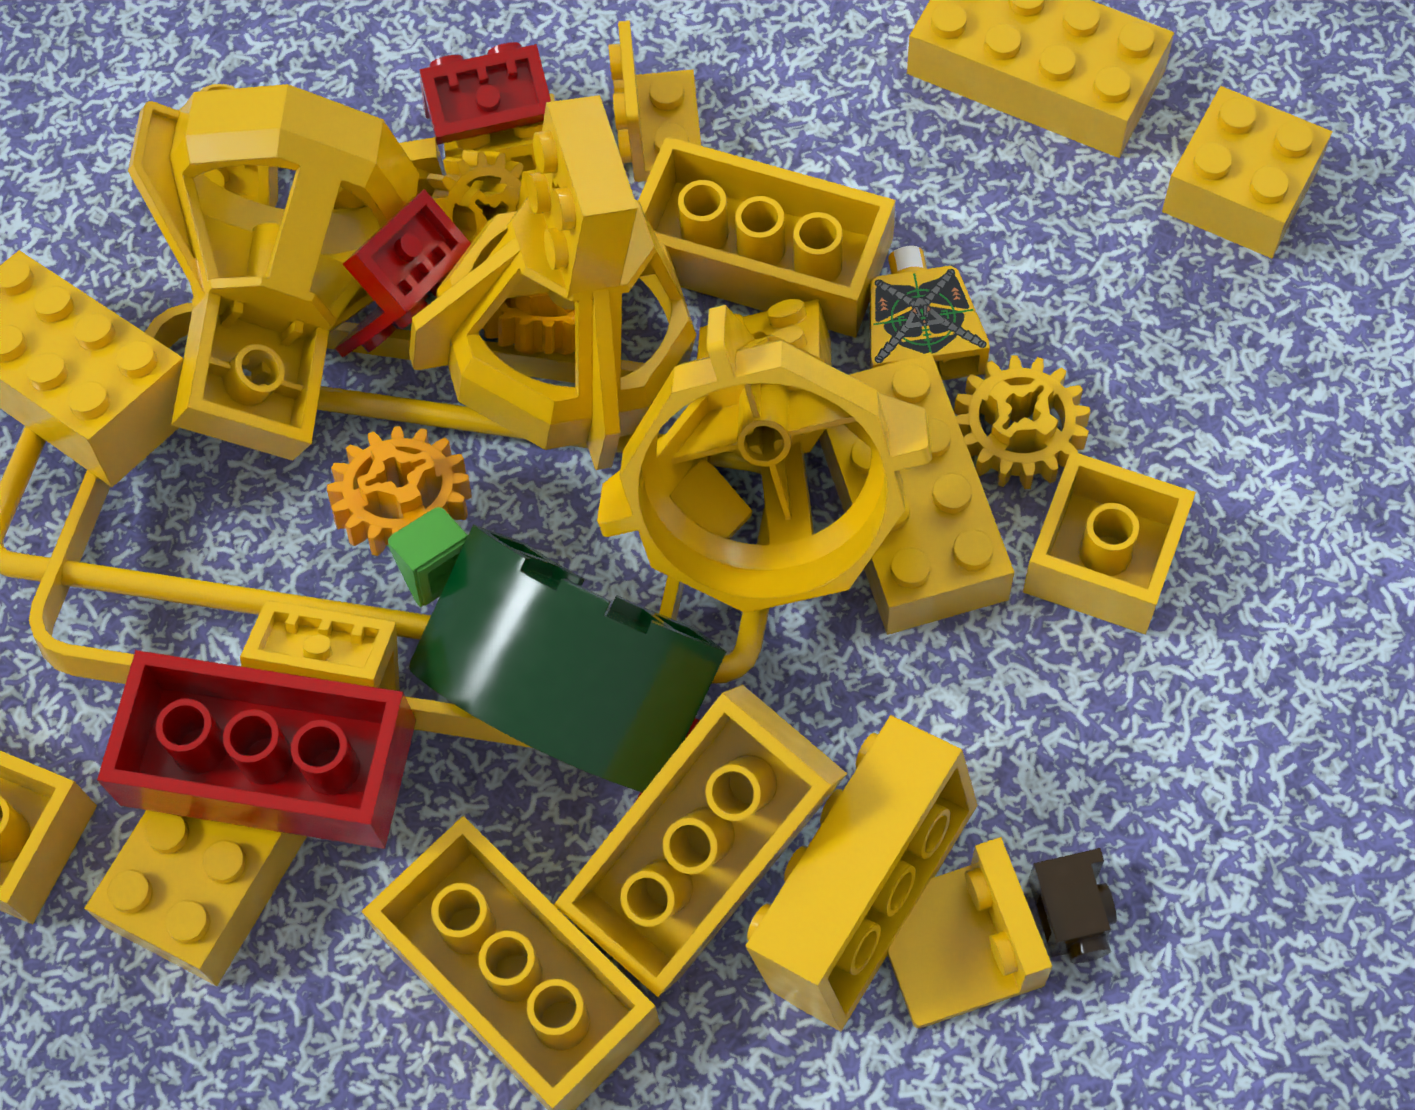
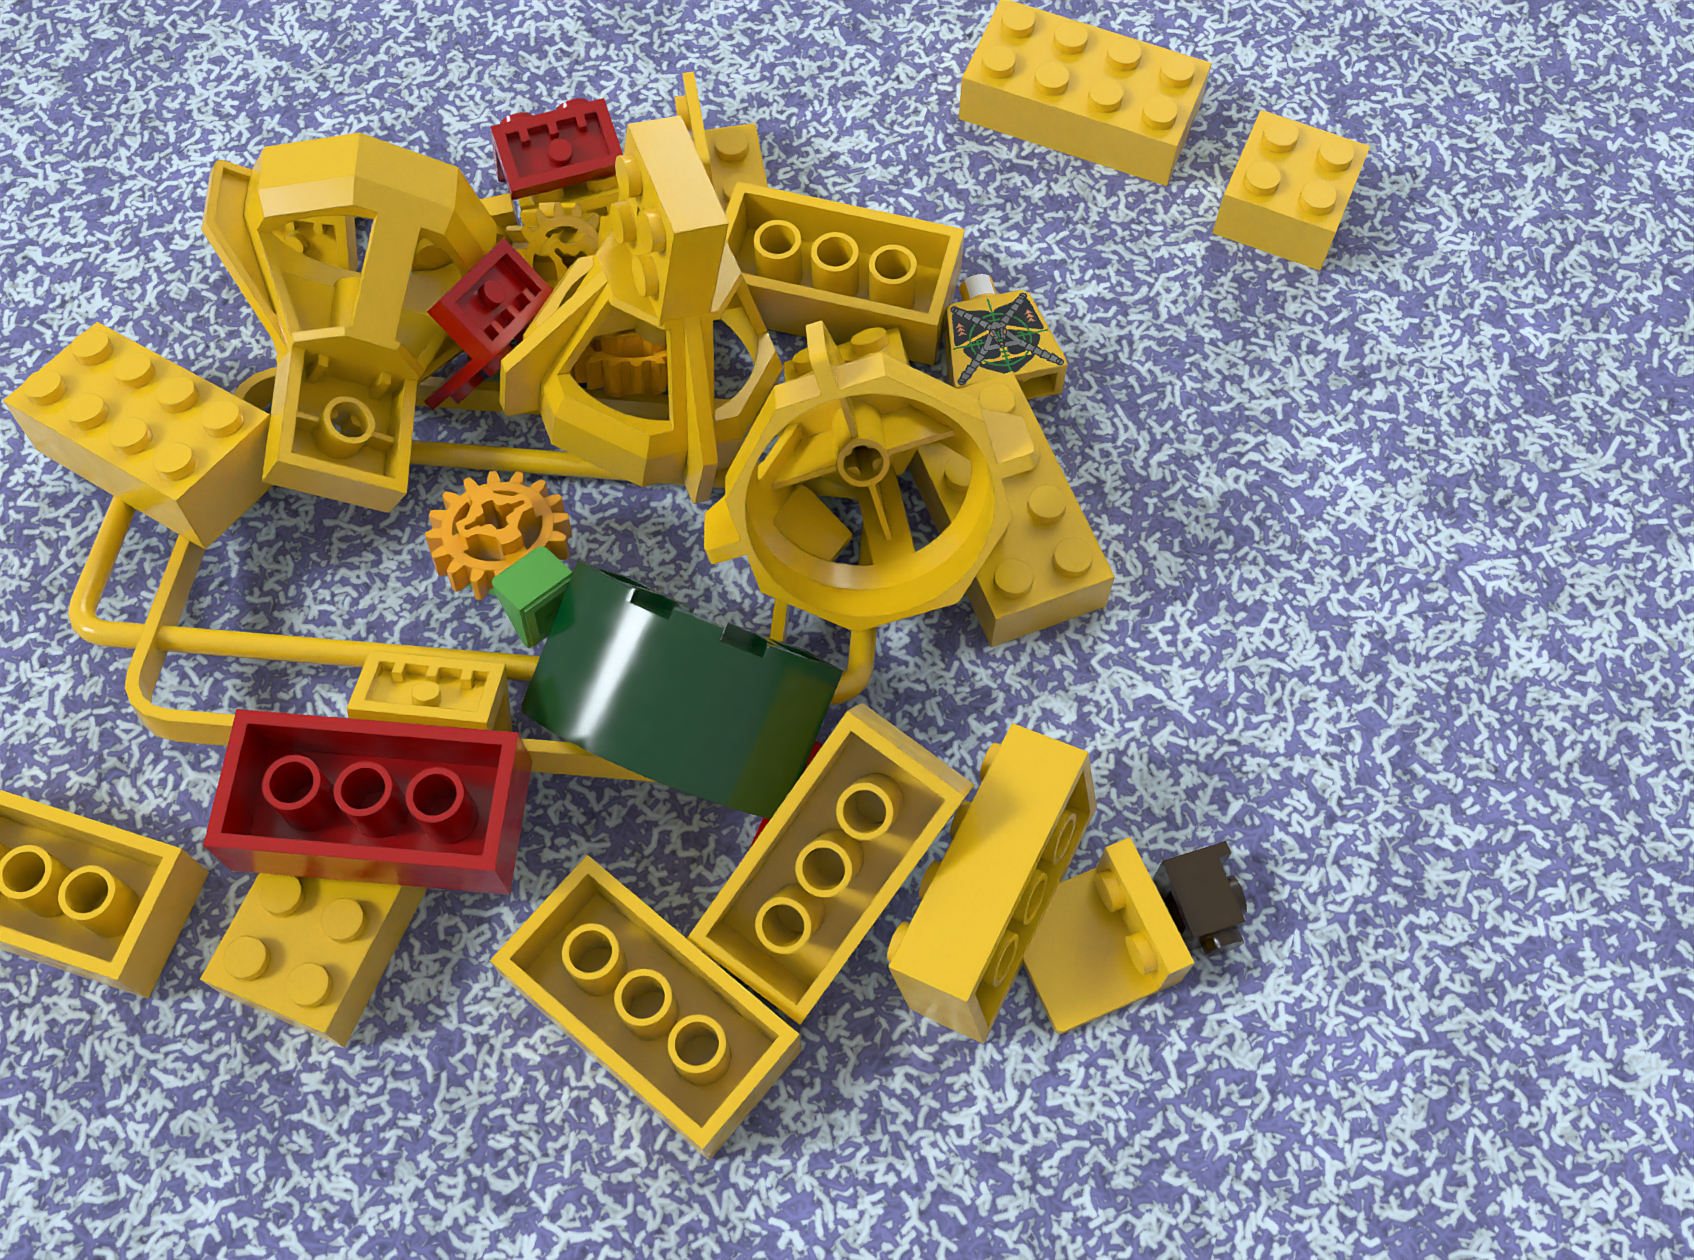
camera: 10 degrees left, 0 degrees up
yellow gear [954,355,1090,489] -> none
yellow brick [1023,451,1196,635] -> none

